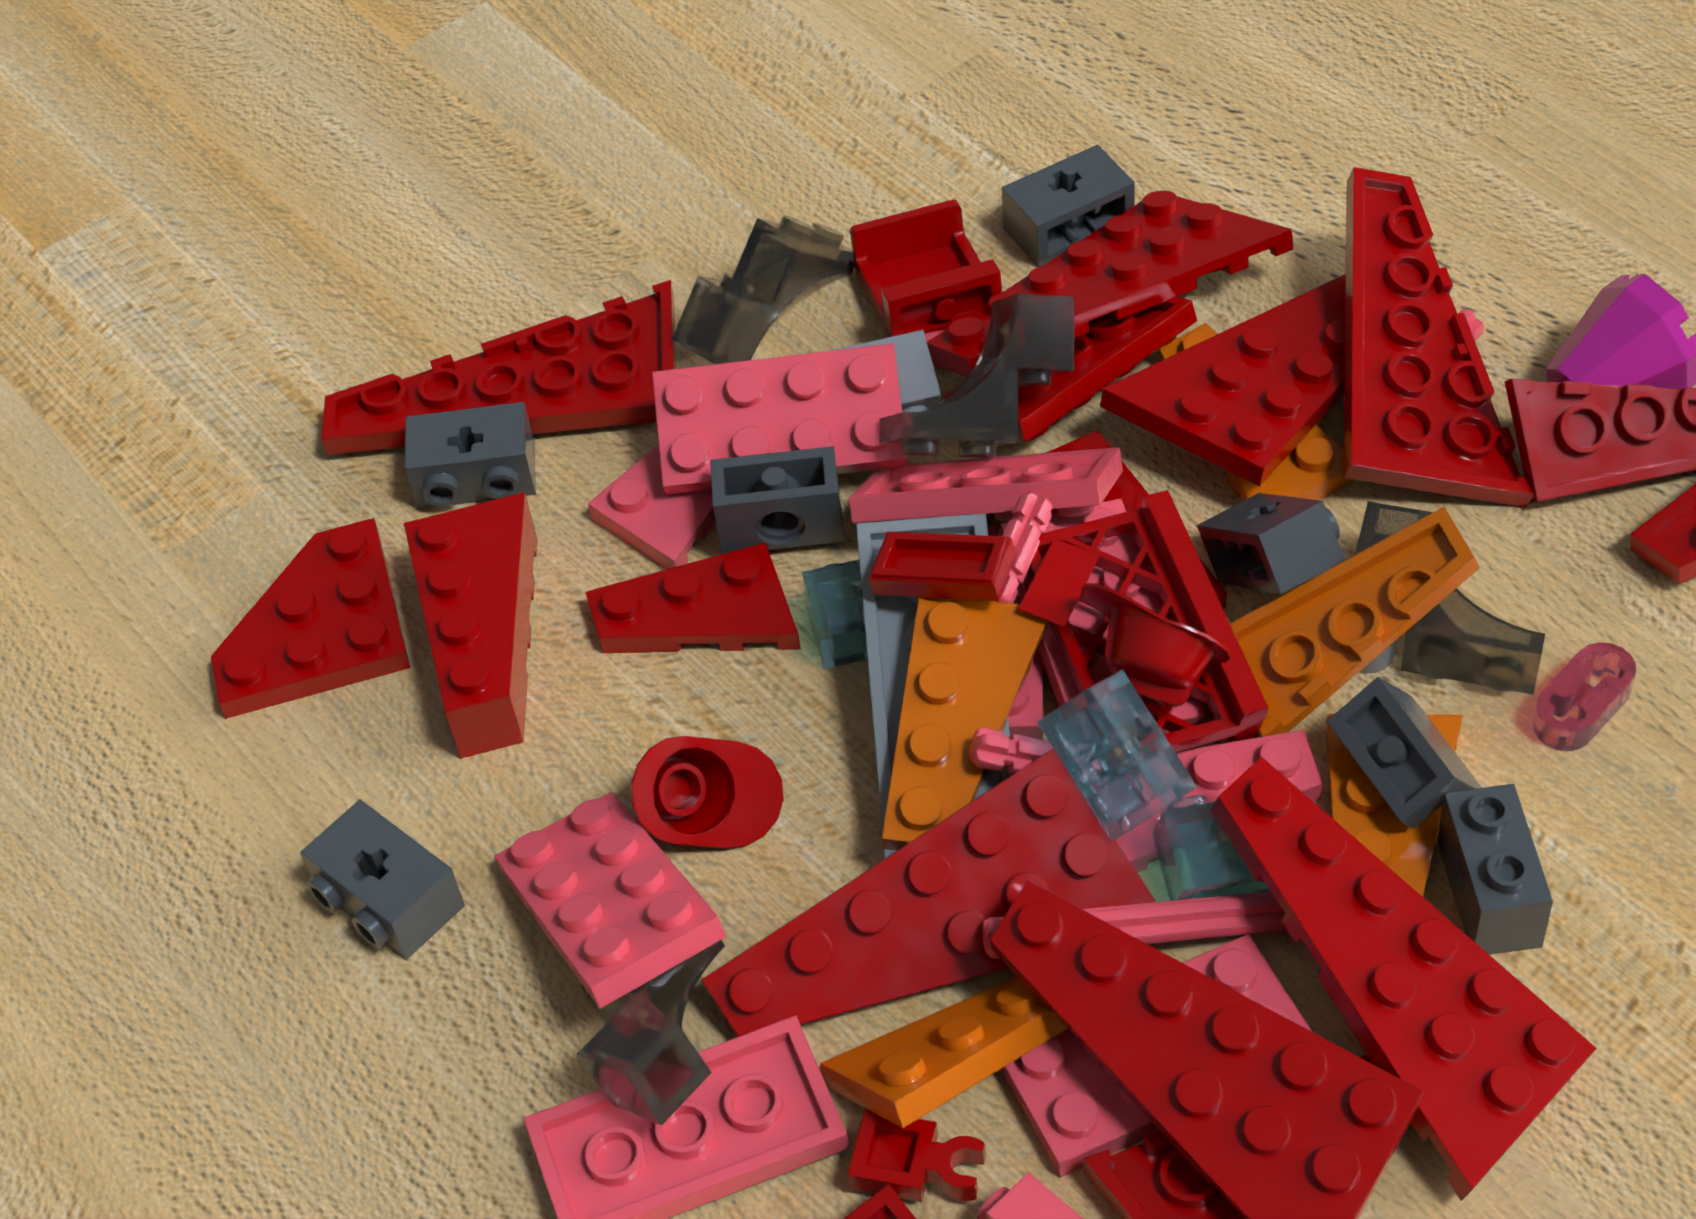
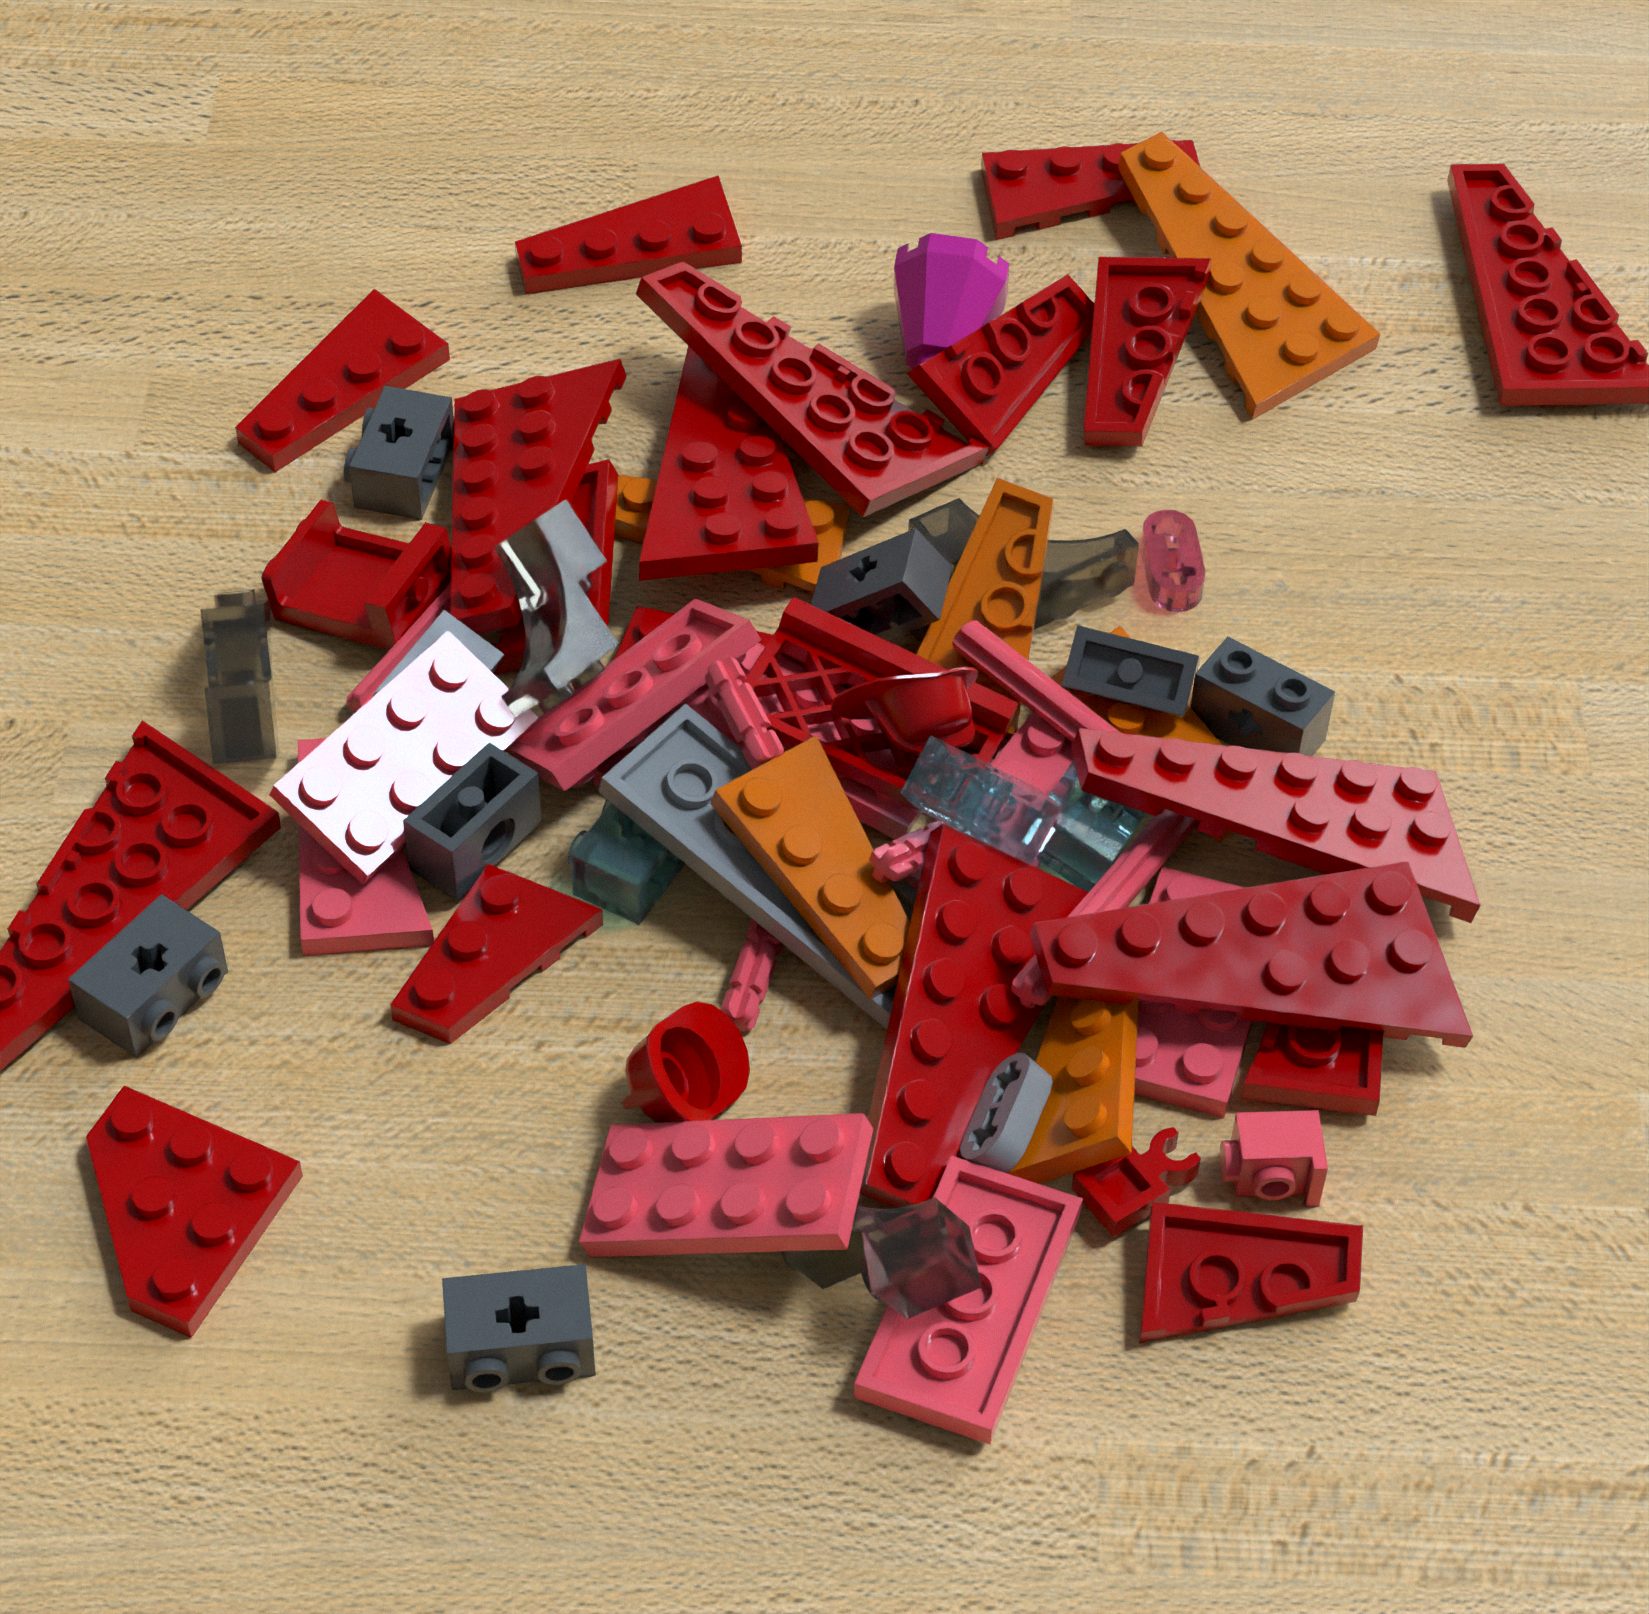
camera: 55 degrees left, 0 degrees up
red wedge [404,492,538,759] -> none
red tile [868,531,1016,601] -> none
red sticker [1018,538,1100,627] -> none
none -> red wing [235,289,450,472]
none -> red wing [515,175,742,294]
none -> coral axle [720,919,783,1032]
none -> coral axle [952,620,1119,743]
none -> light grey beam [960,1053,1052,1173]

